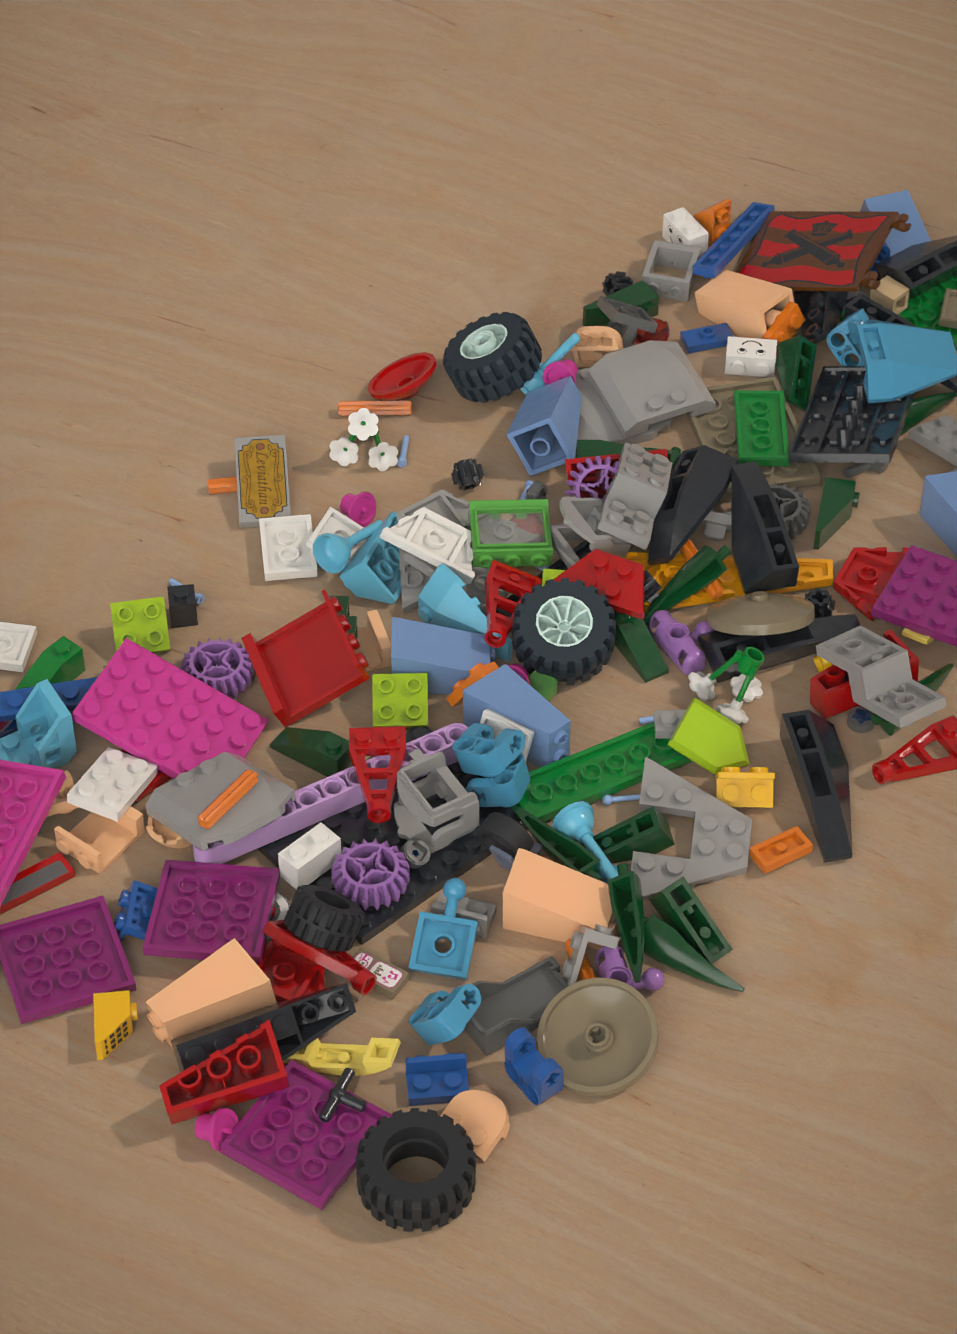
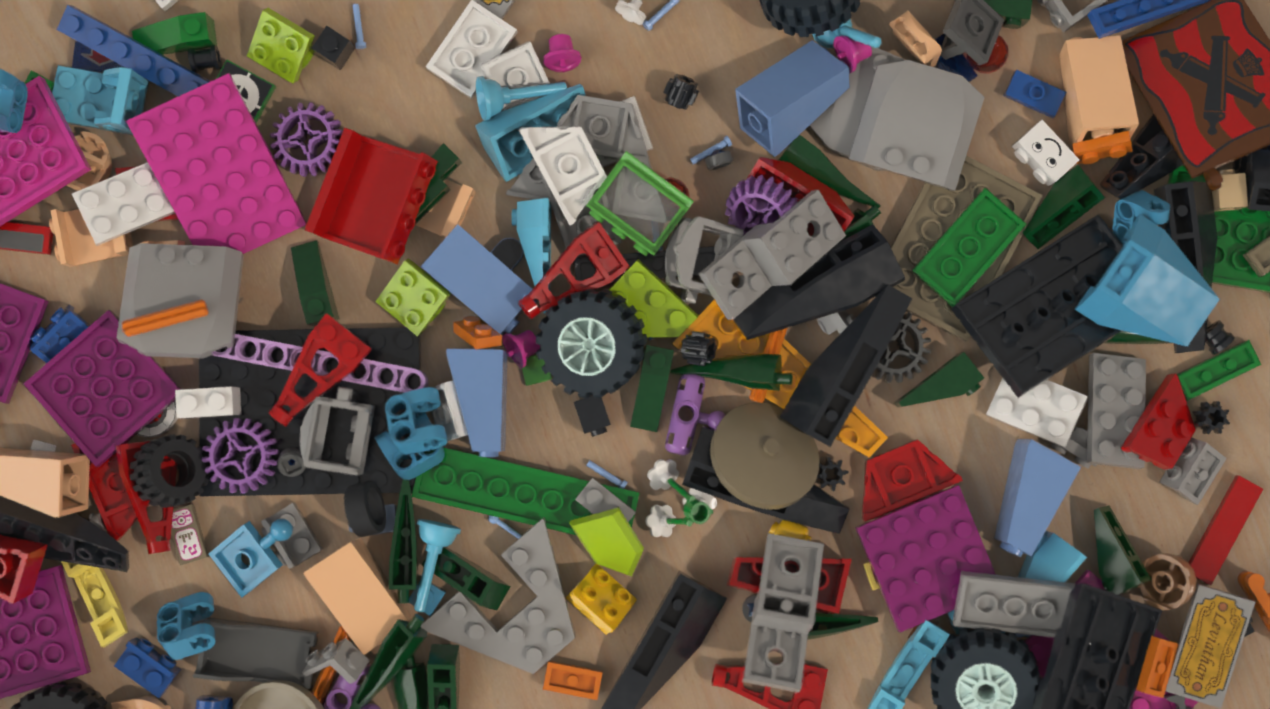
camera: 40 degrees right, 40 degrees up
black piece [319,1068,367,1123] -> none
red wing [554,549,645,620] -> none
none -> black bush [188,45,222,73]
none -> black brick [574,396,611,437]
none -> white plate [986,378,1088,448]

